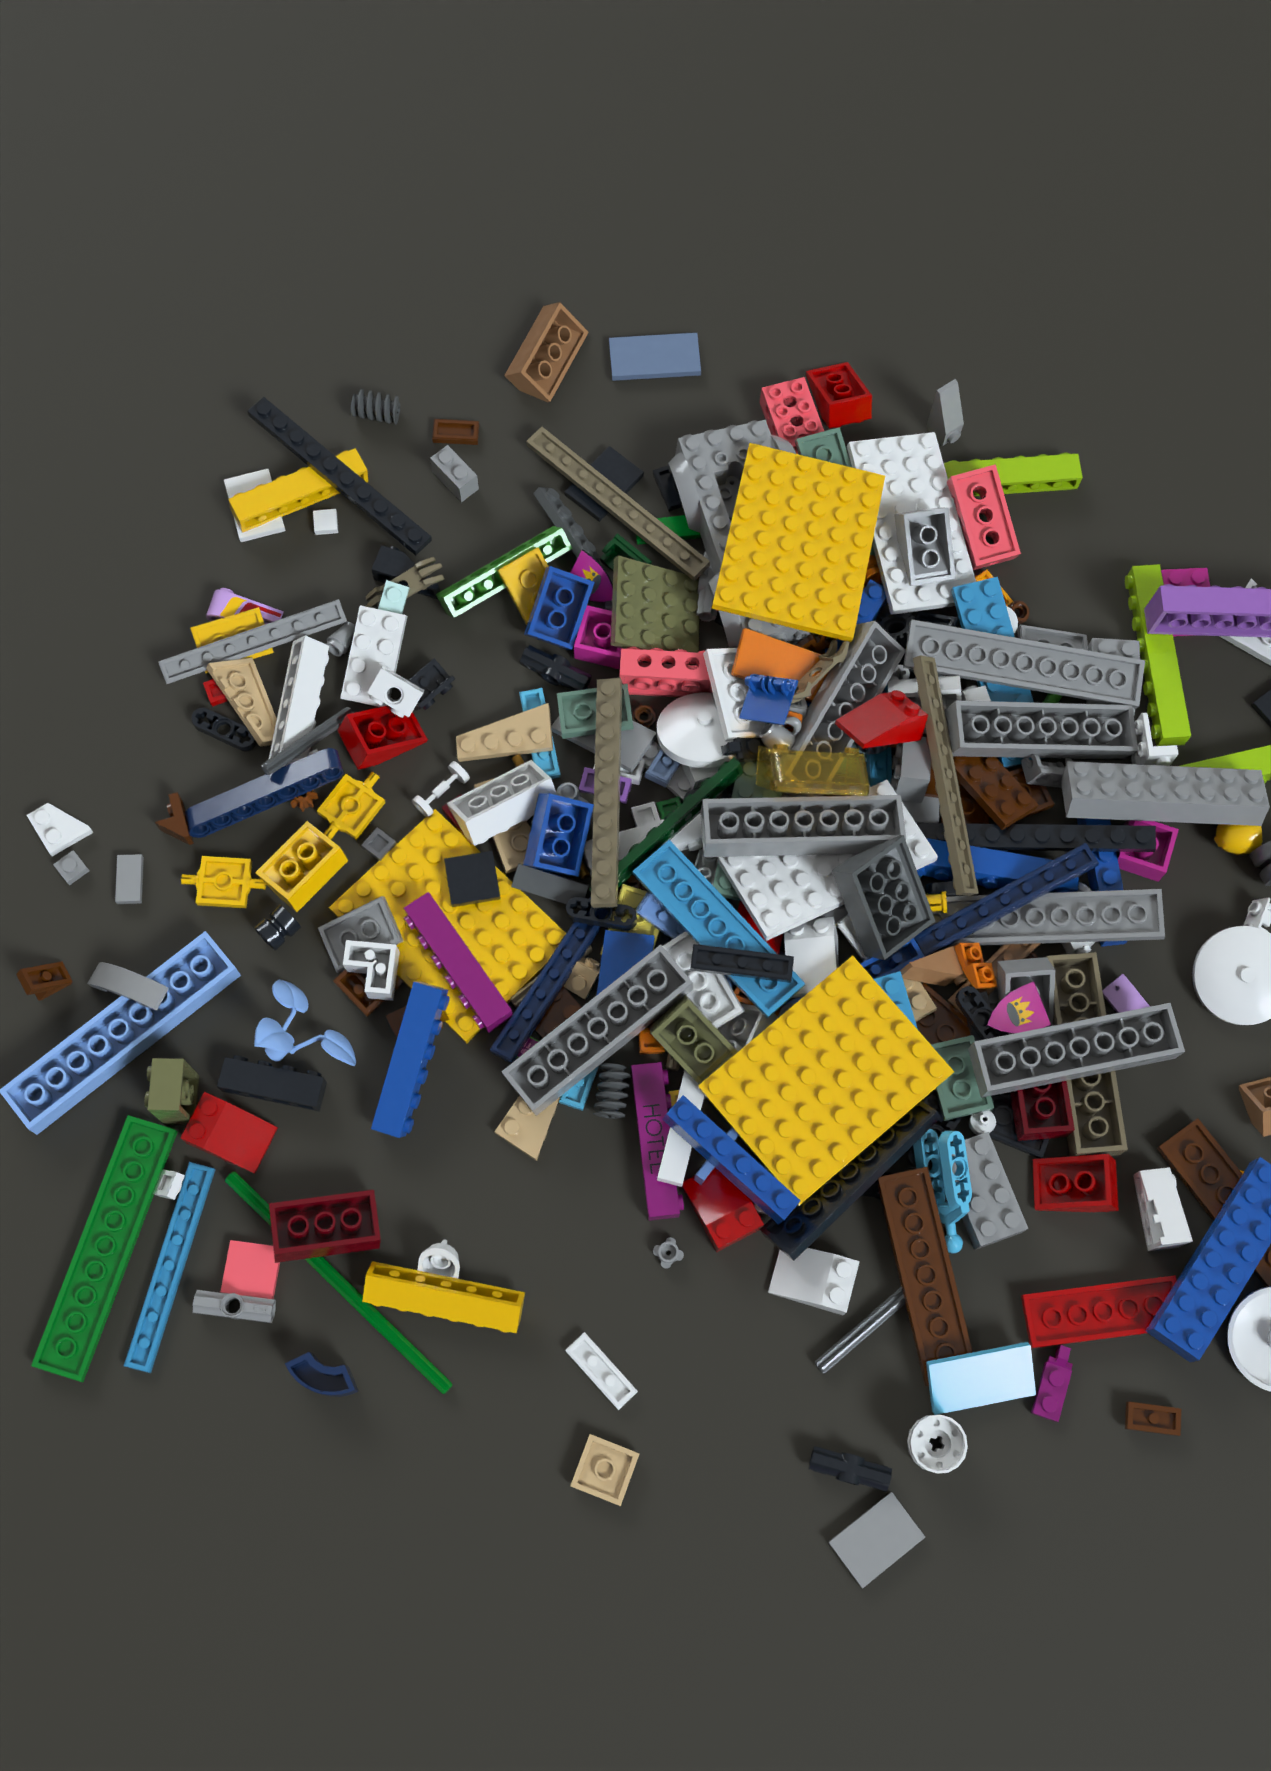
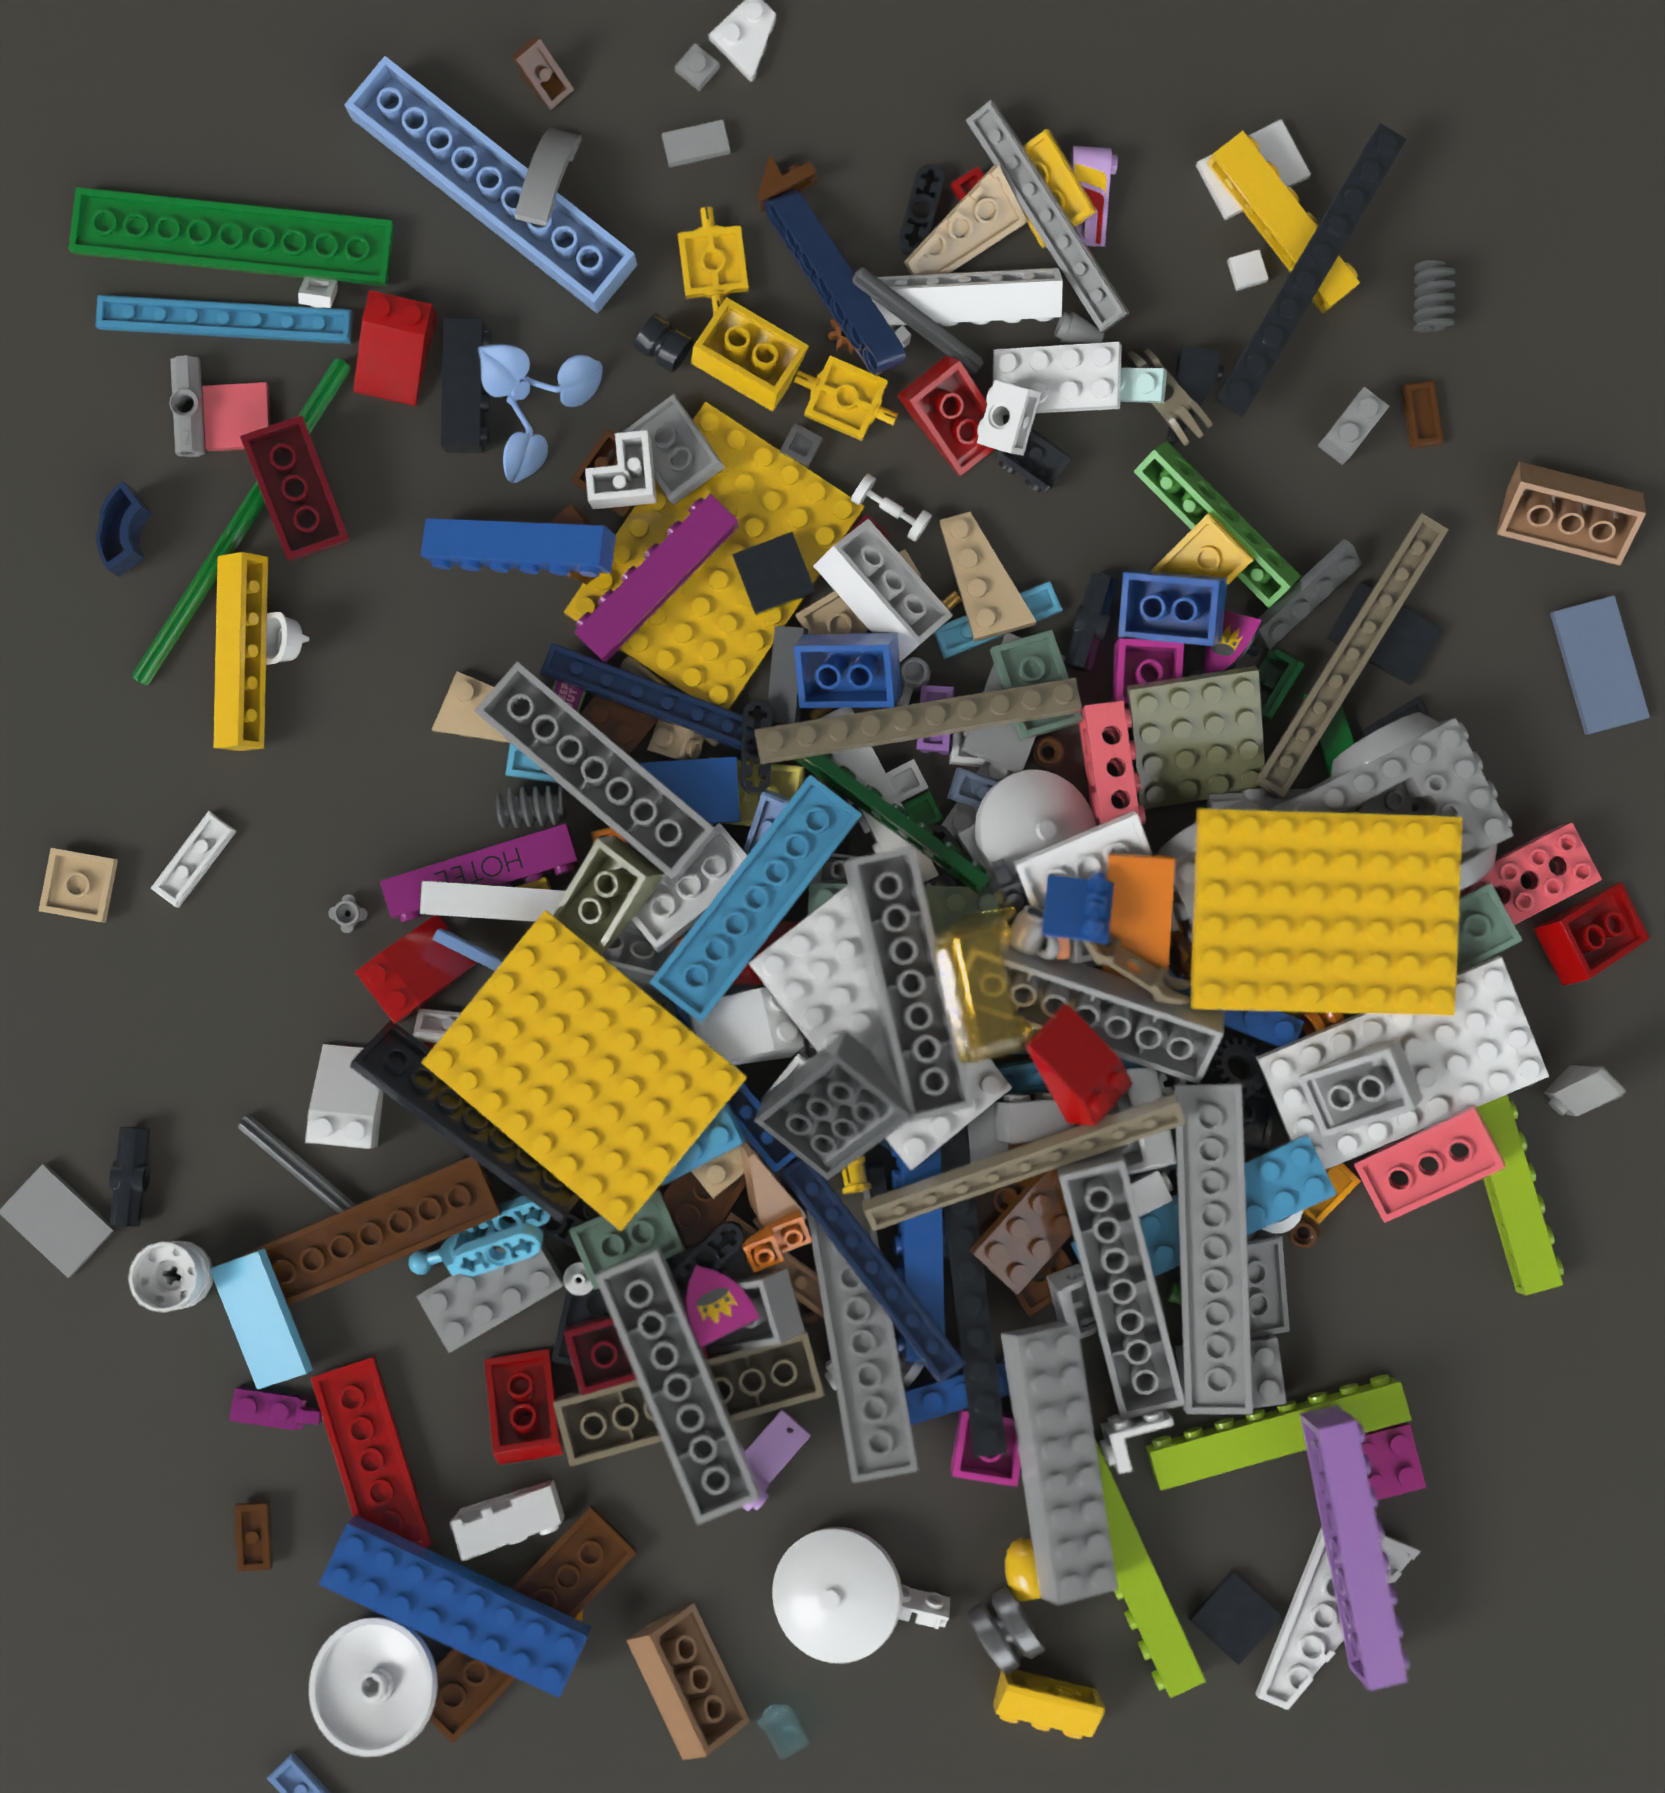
camera: 75 degrees right, 15 degrees up
olive brick [144,1058,199,1125] -> none
blue brick [662,1095,801,1224] -> none
black tile [690,944,794,983] -> none

